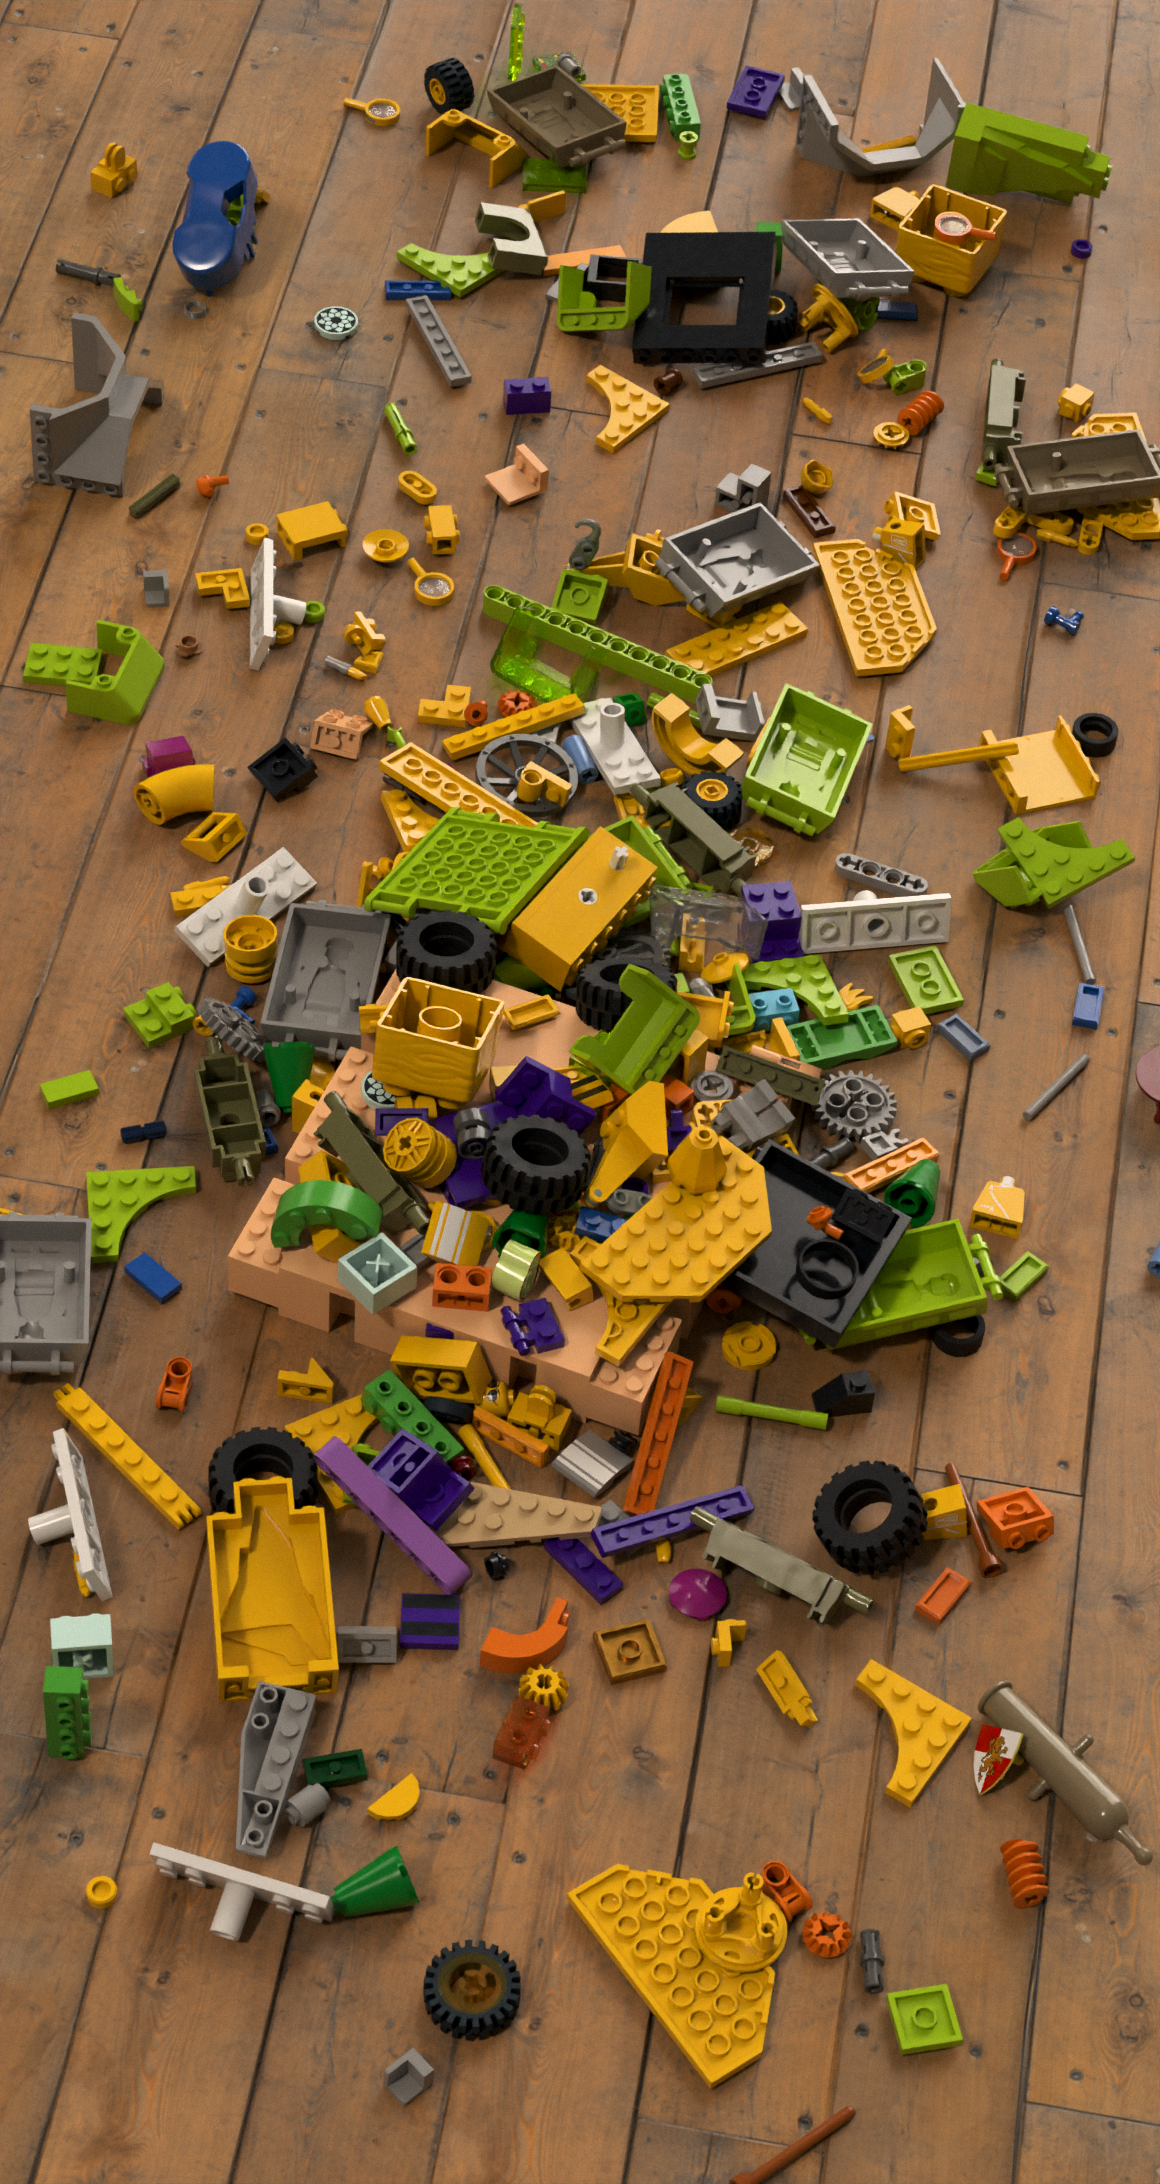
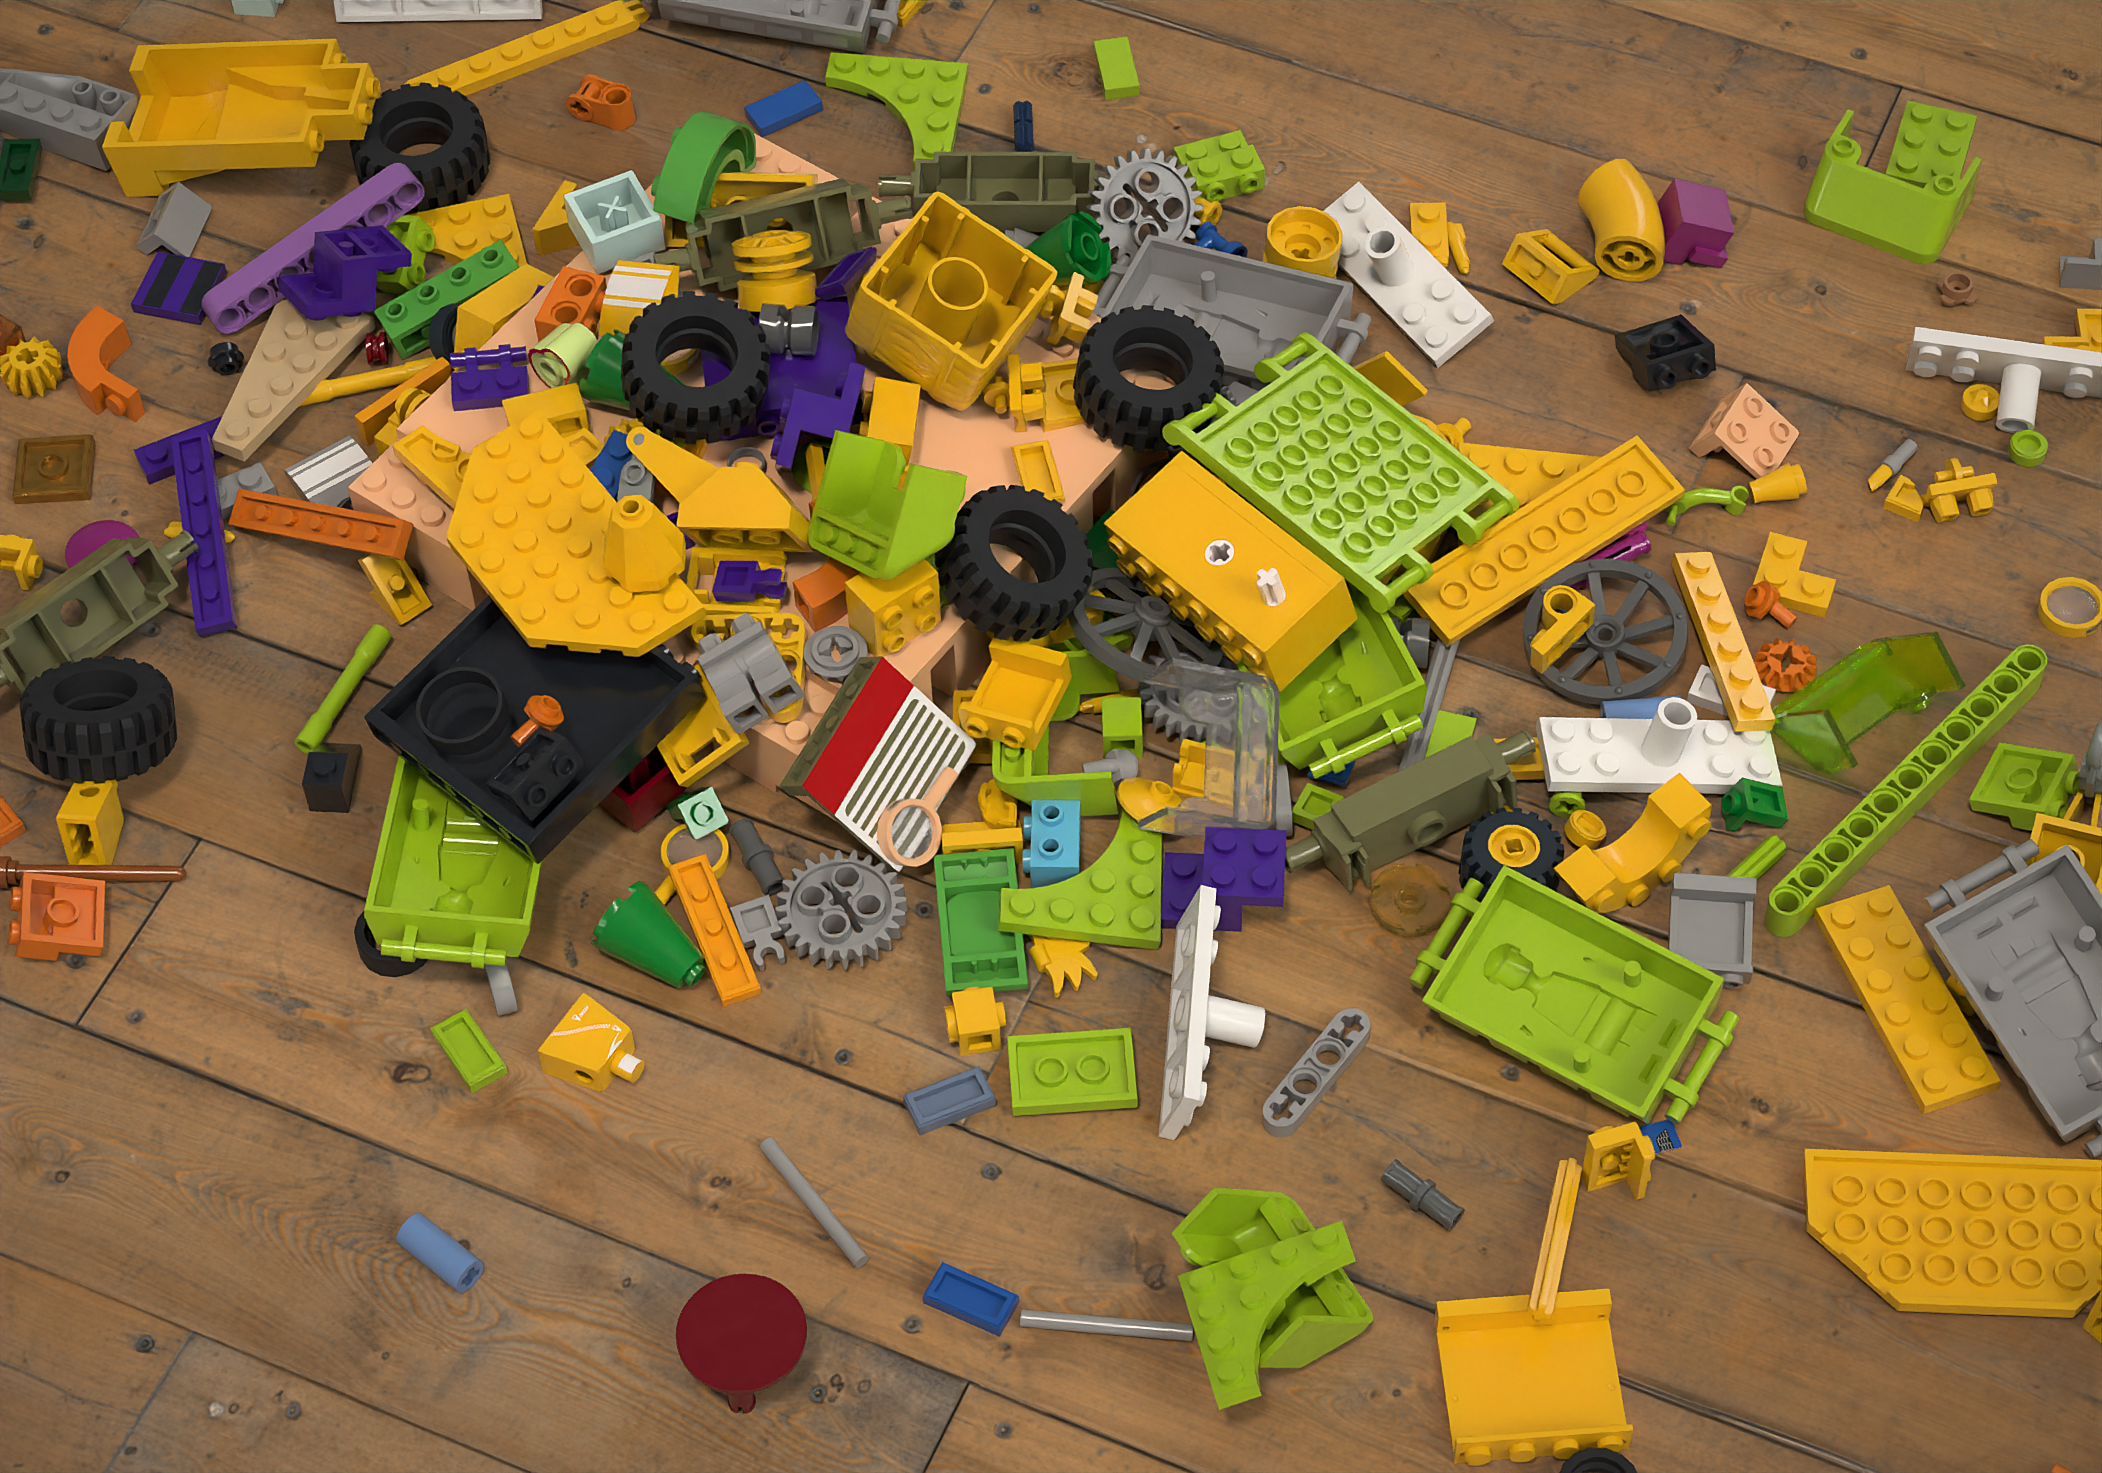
camera: 110 degrees right, 5 degrees up
none -> dark grey pin [1381,1159,1465,1231]

